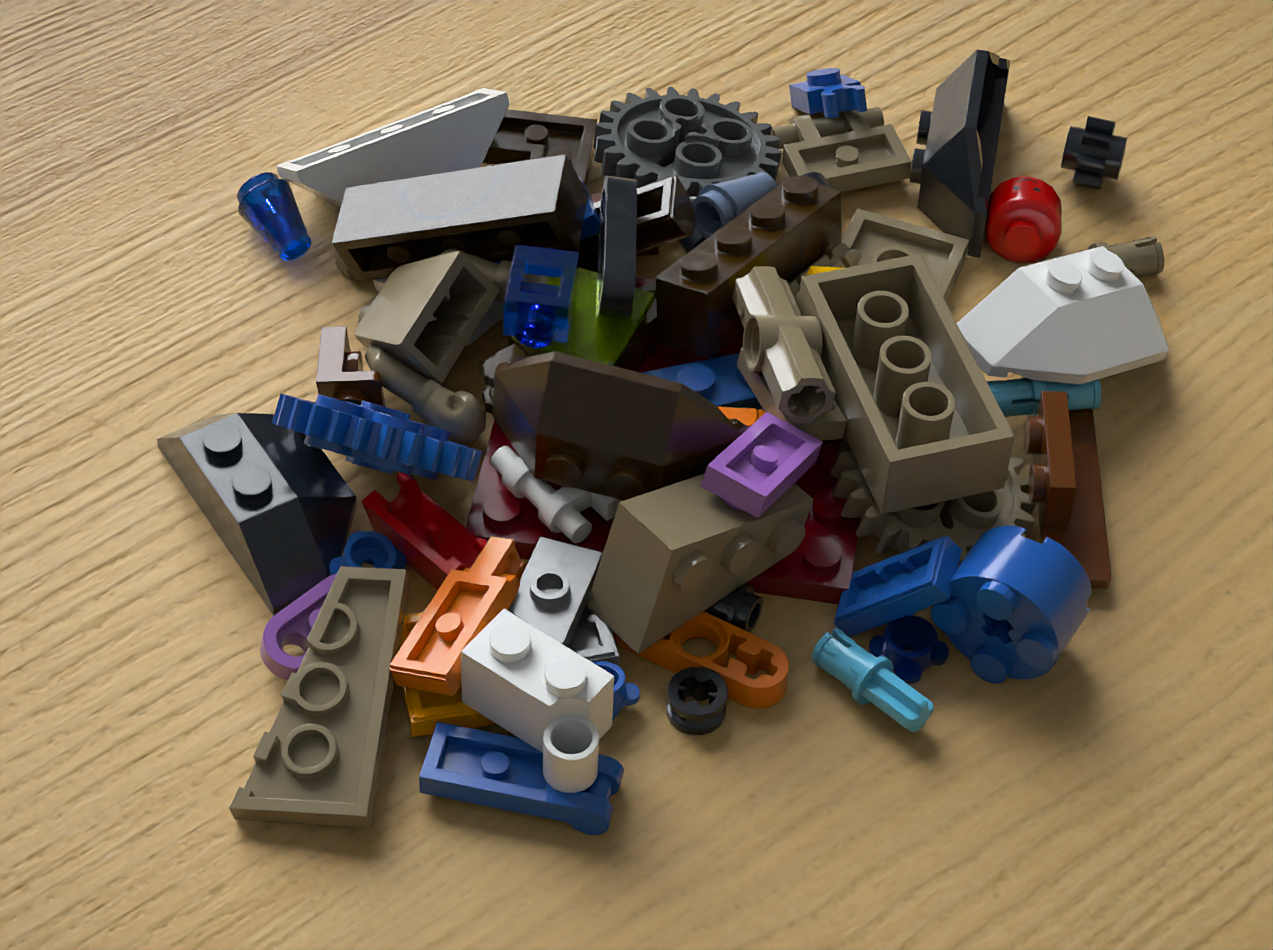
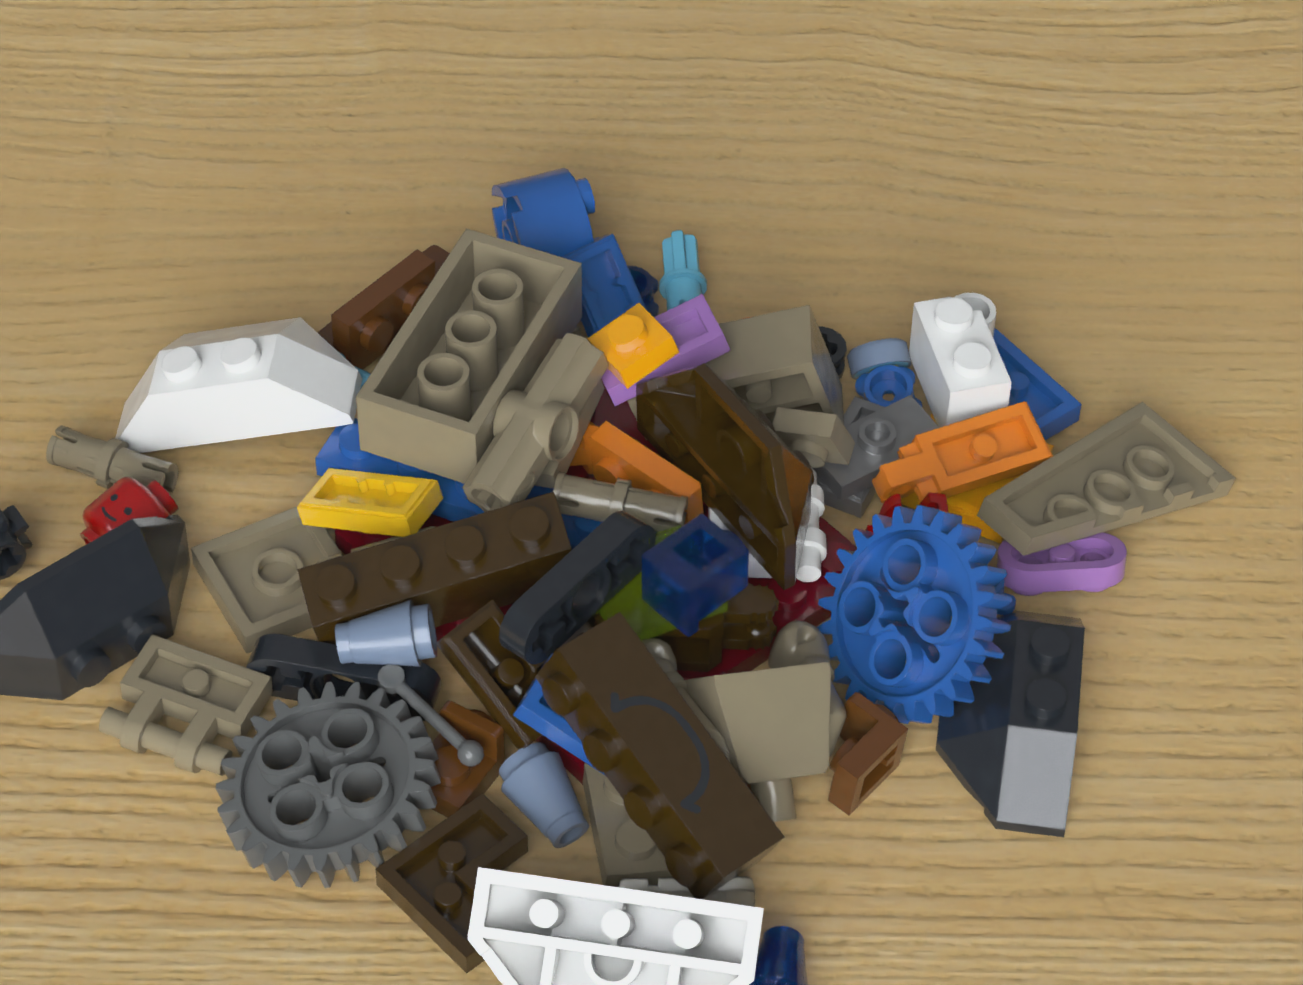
camera: 140 degrees left, 0 degrees up
blue plate [789,68,867,118] -> none
none -> dark tan pin [553,471,688,539]
none -> light orange plate [587,303,679,389]
none -> dark tan plate [772,407,855,468]
none -> sand blue tile [847,338,912,380]

